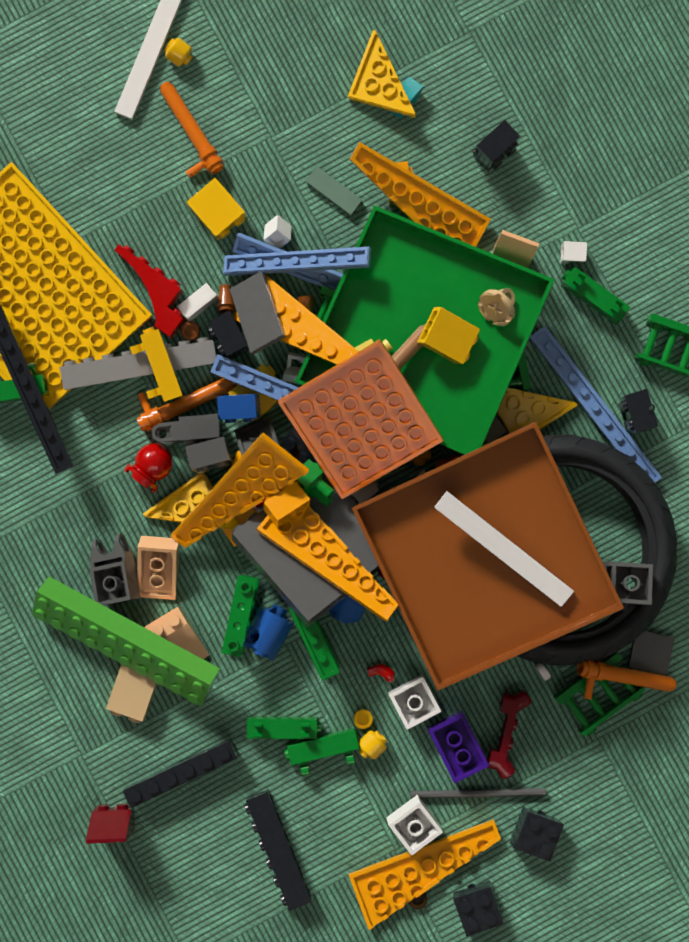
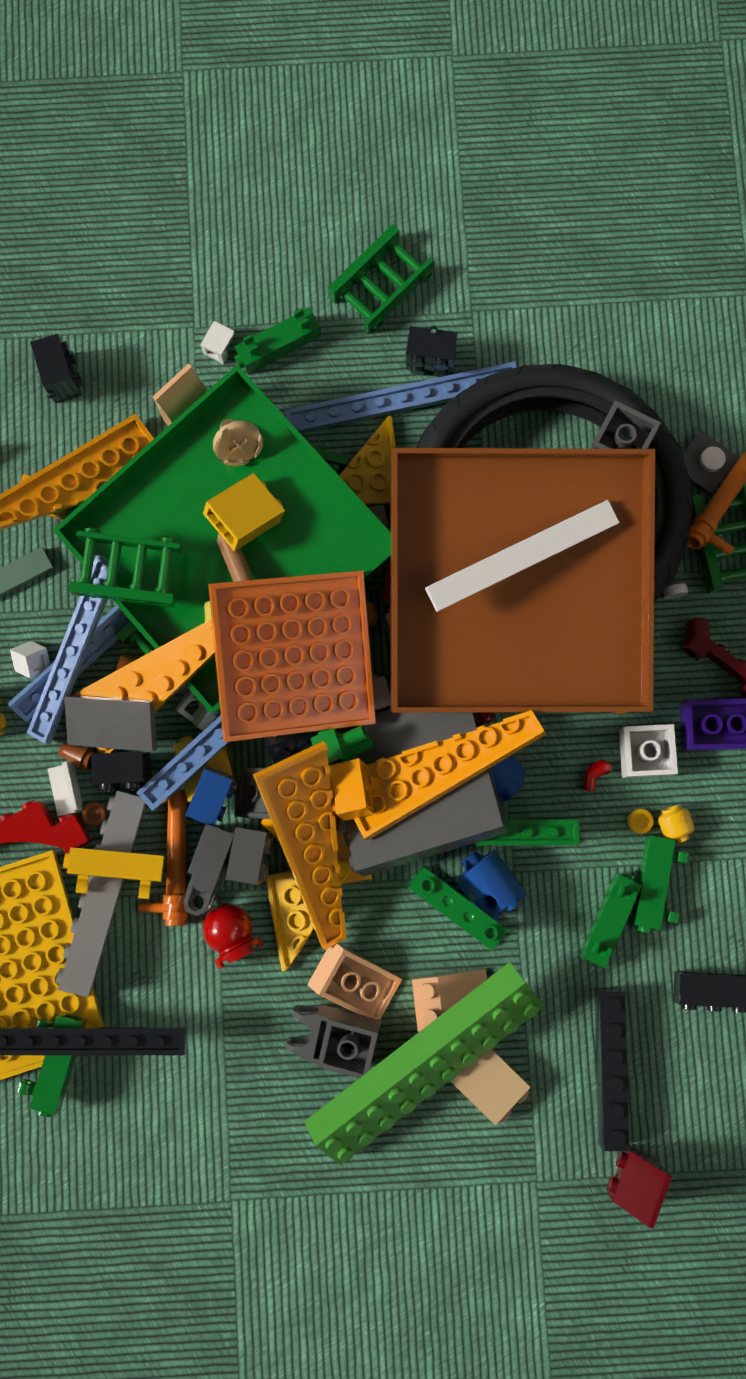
camera: 60 degrees left, 5 degrees down
none -> green fence [69,528,182,608]
none -> white tile [699,446,725,472]

